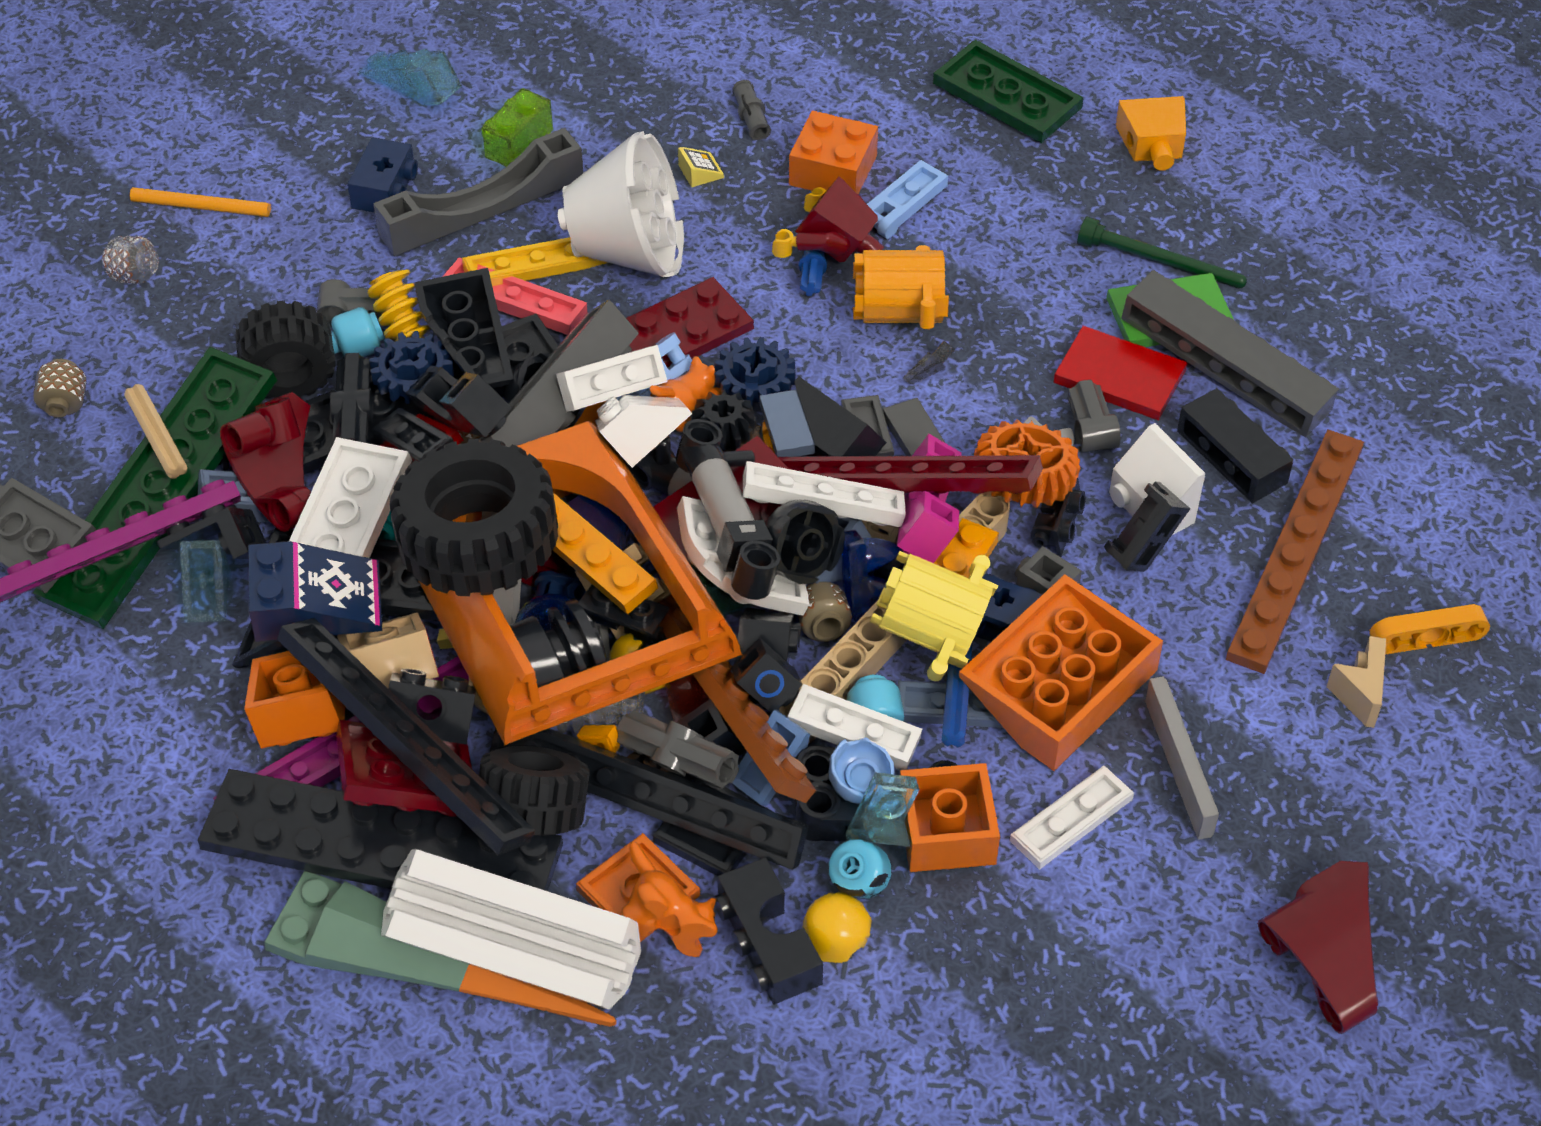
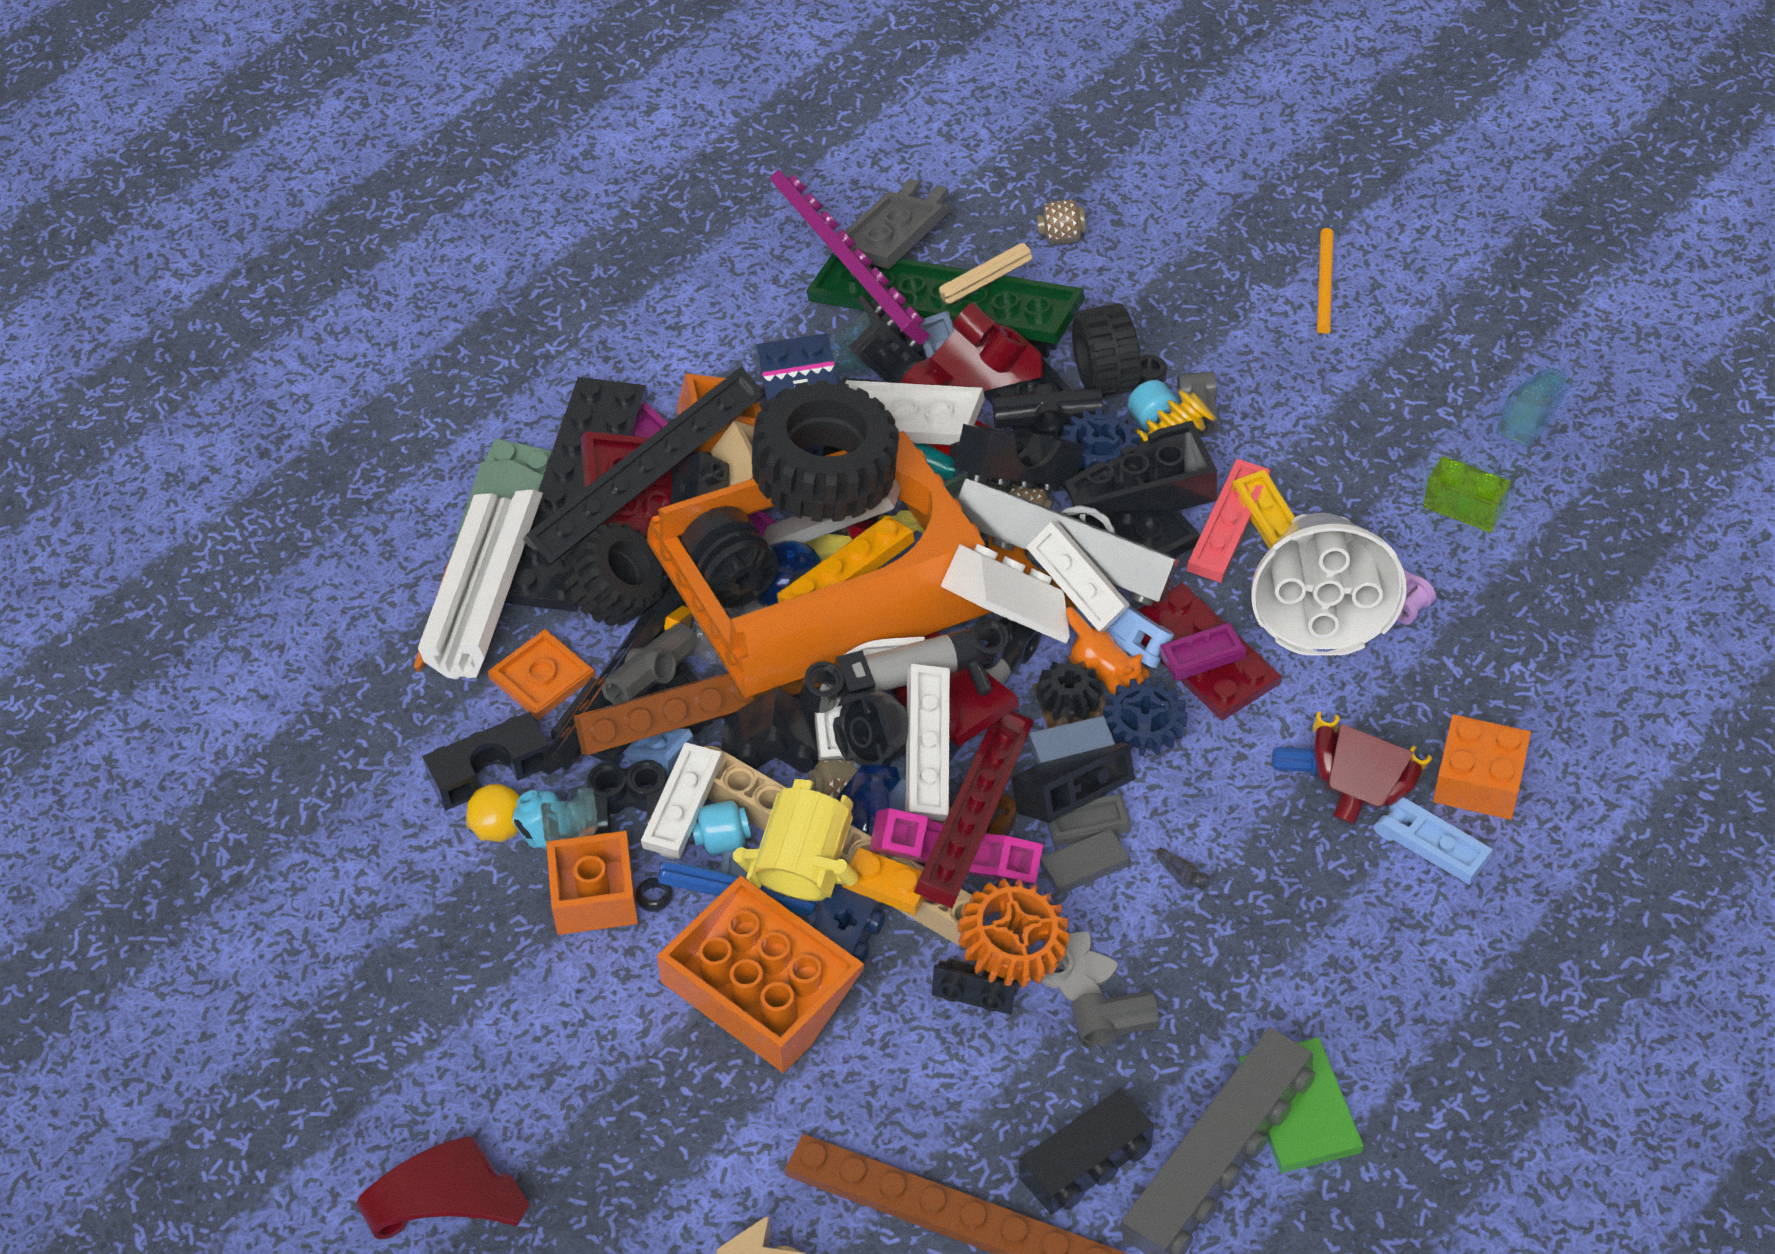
camera: 90 degrees right, 0 degrees up
clear head [102,236,159,284] -> none
dark blue brick [347,137,418,213] -> none
dark grey arch [373,128,583,256] -> none
orange animal [622,842,718,957] -> none
light yellow slope [678,147,724,187] -> none
black brick [731,638,803,713] -> none
dark grey pin [732,80,771,141] -> none
light blue hair [829,737,894,804] -> none
light orange container [853,245,949,329] -> none
dark green plate [933,40,1084,143] -> none
white tile [1010,766,1134,870] -> none
dark grey brick [1015,546,1082,594] -> none
red tile [1053,325,1187,421] -> none
dark green piece [1077,216,1247,288] -> none
black hinge [1104,481,1191,572] -> none
white slope [1109,423,1205,535] -> none
light orange torso [1116,96,1186,171] -> none
light grey tile [1145,676,1219,840] -> none
none -> magenta plate [1159,622,1246,681]

